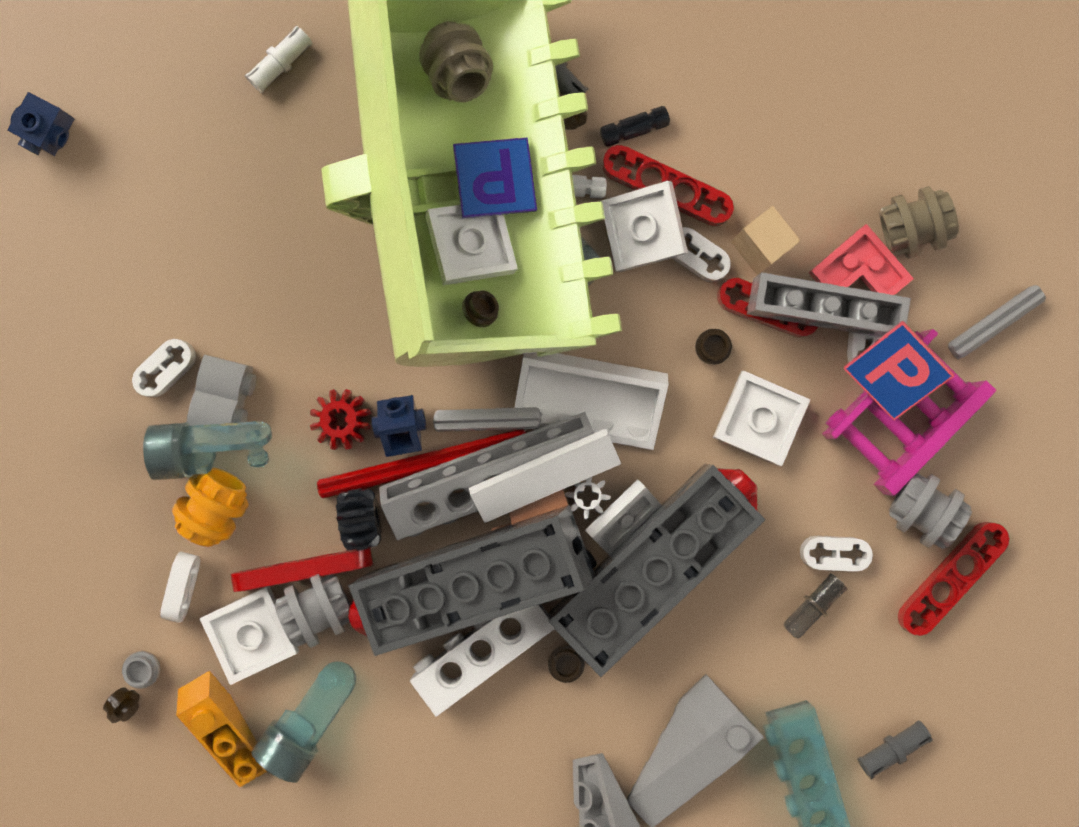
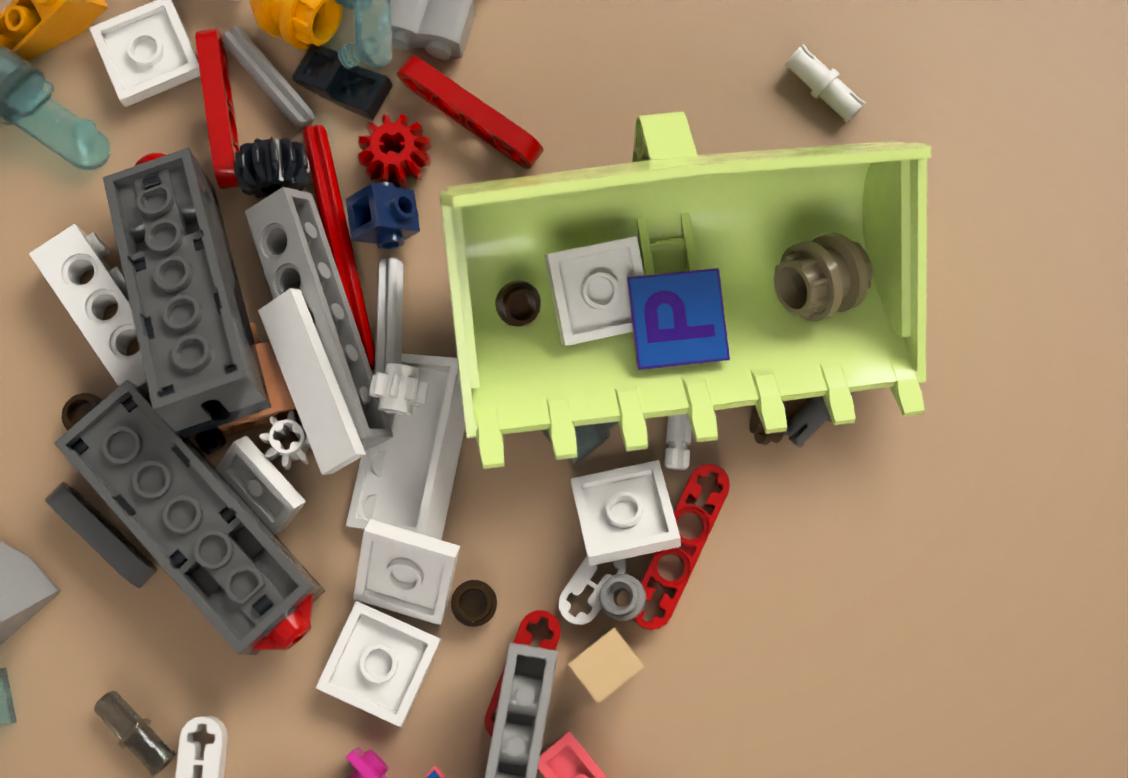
camera: 90 degrees right, 10 degrees down
light grey piece [275,574,351,648] -> none
black axle [600,106,670,147] -> none
none -> dark grey beam [45,482,157,588]
none -> light grey axle [222,26,315,130]
none -> black slope [291,43,393,120]
none -> white plate [353,519,460,626]
none -> white gear [369,363,429,416]
none -> red beam [397,55,544,169]
none -> light grey plate [599,574,646,622]

